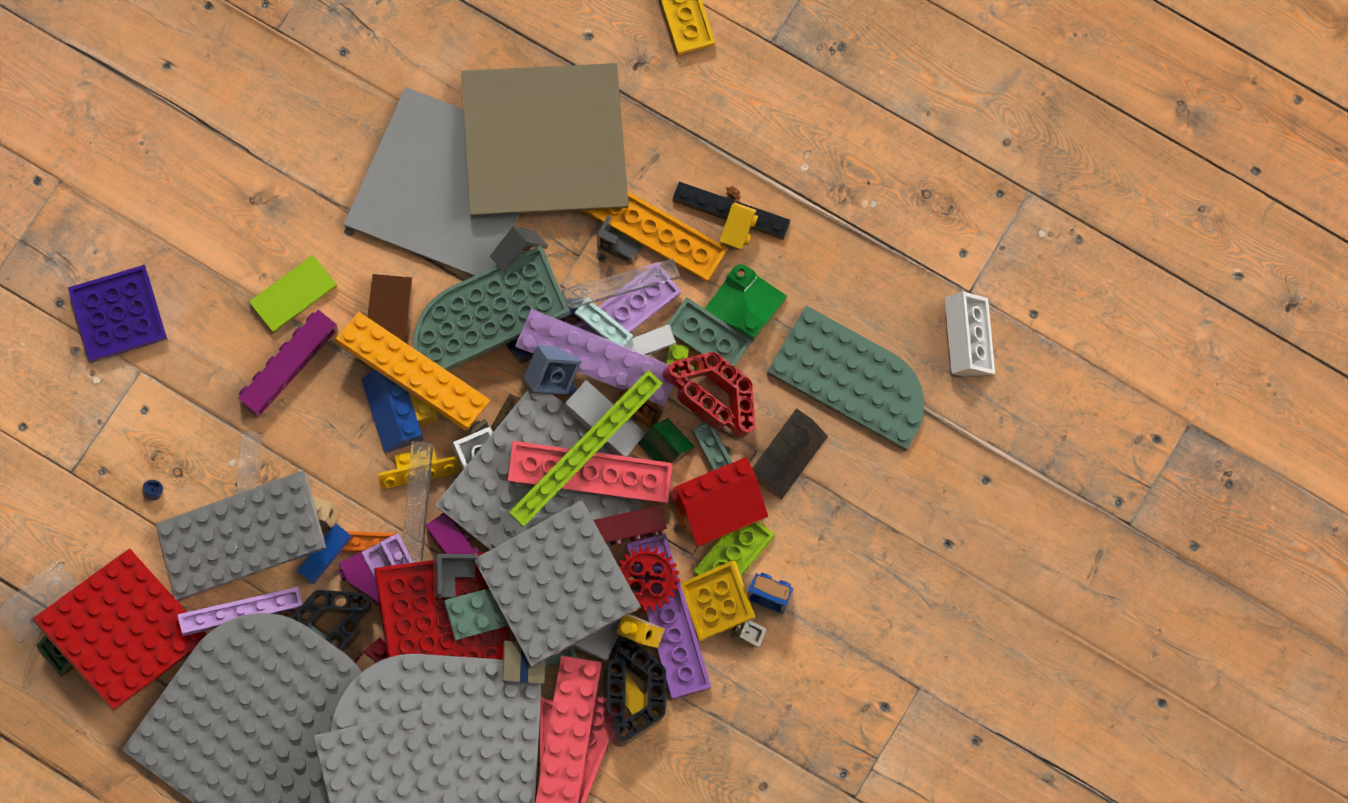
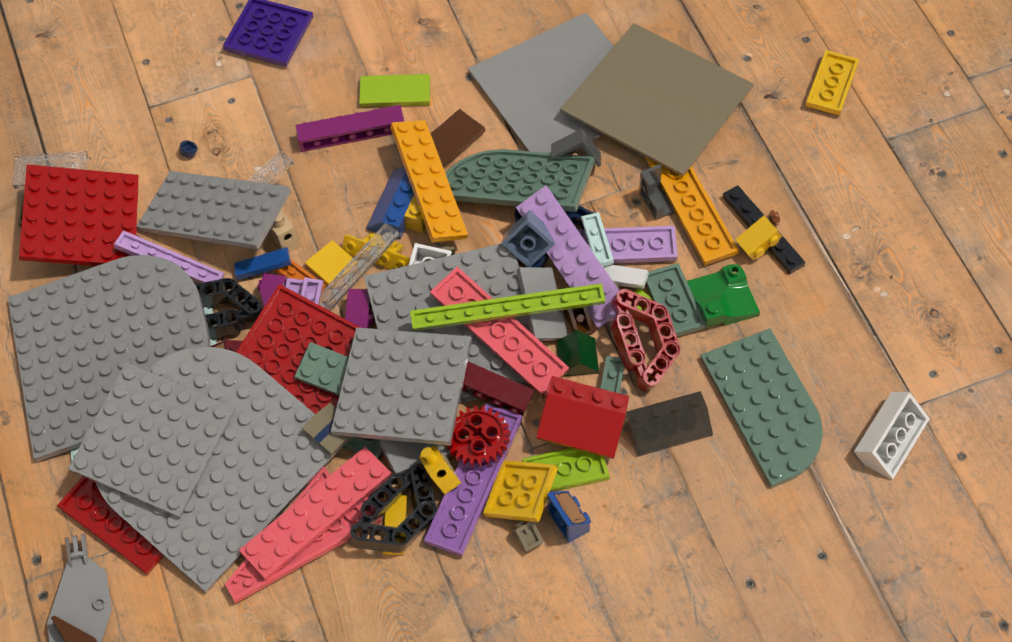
camera: 45 degrees right, 15 degrees down
dark grey panel [433,554,478,598] -> none
clear tile [562,259,680,310] -> none
none -> yellow tile [305,240,358,288]

